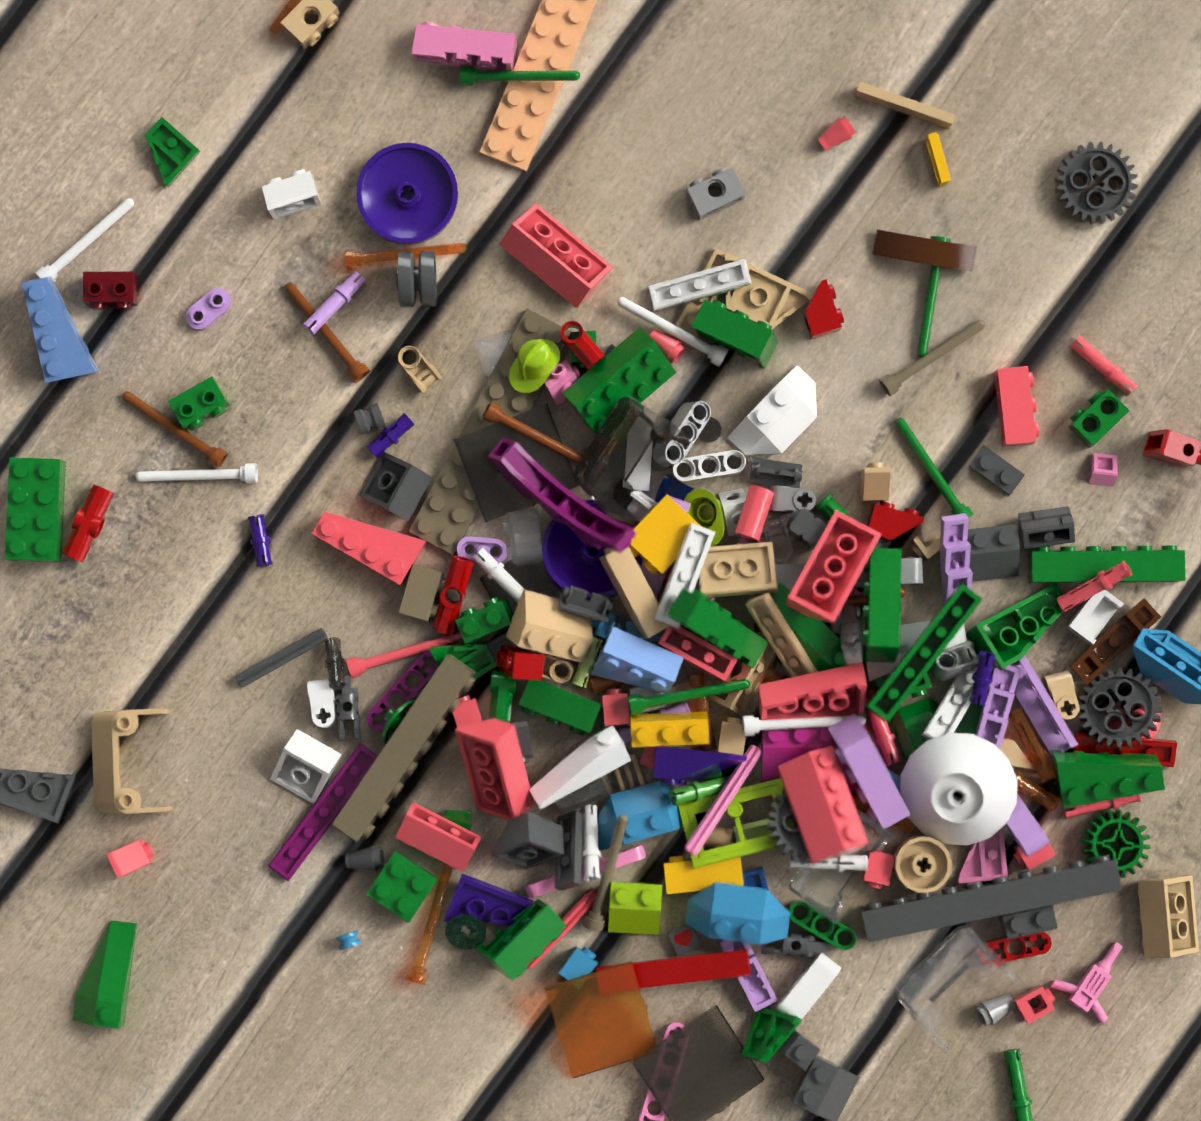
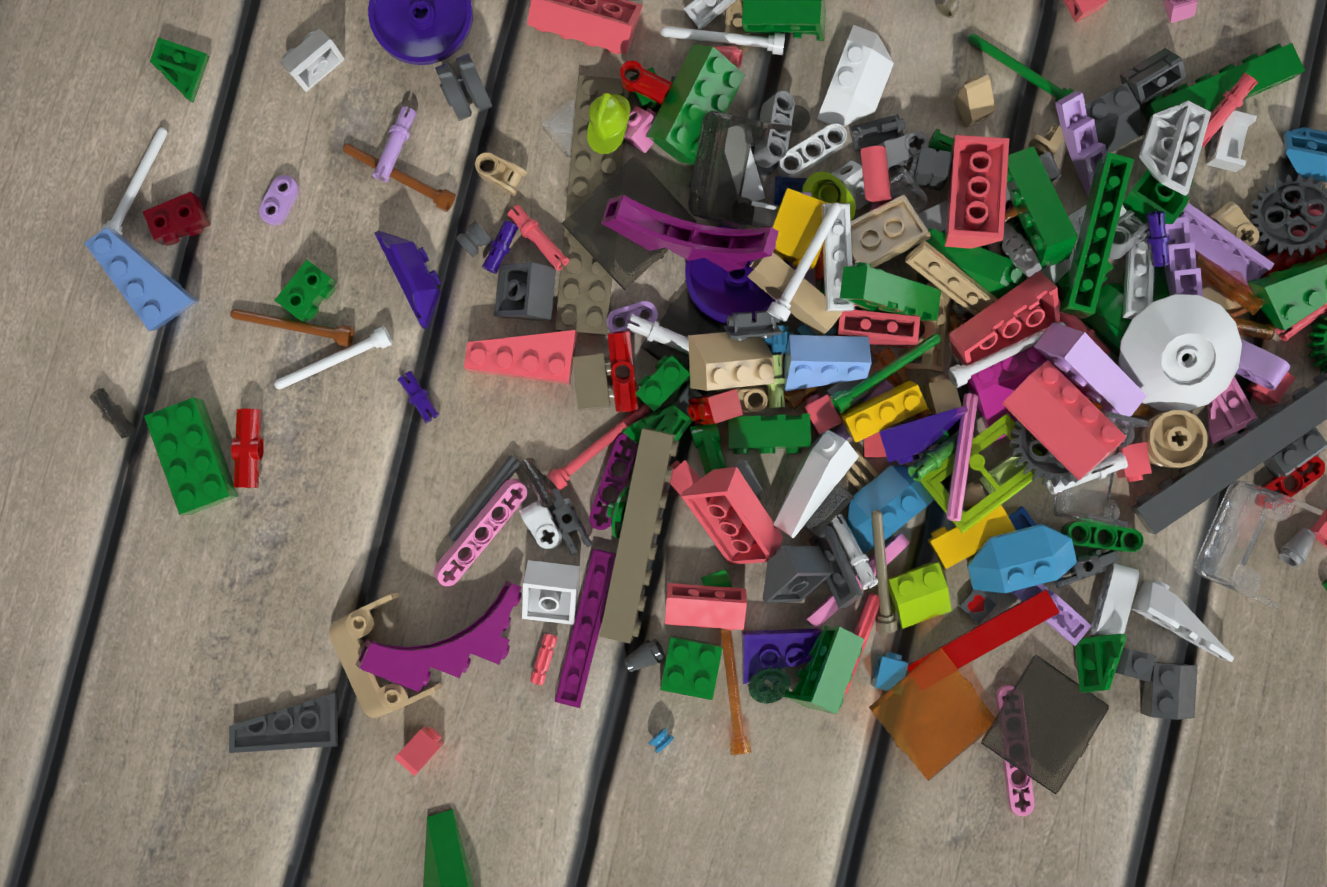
camera: 20 degrees left, 0 degrees up
clear orange piece [345,243,467,270] -> none
dark orange piece [482,401,594,469] -> none
clear brick [503,508,544,568] -> none
red slope [867,501,924,541] -> none
dark grey plate [968,445,1025,496] -> none
reddish brown slope [1070,598,1161,685] -> none
none -> magenta arch [356,580,522,692]
none -> dark purple wedge [374,230,441,329]
none -> bright pink beam [433,479,527,586]
none -> coral pin [507,205,569,271]
none -> coral axle [530,633,558,685]
none -> white piece [767,202,841,322]
none -> white wedge [1131,580,1234,662]
none -> white wedge [1139,101,1211,196]

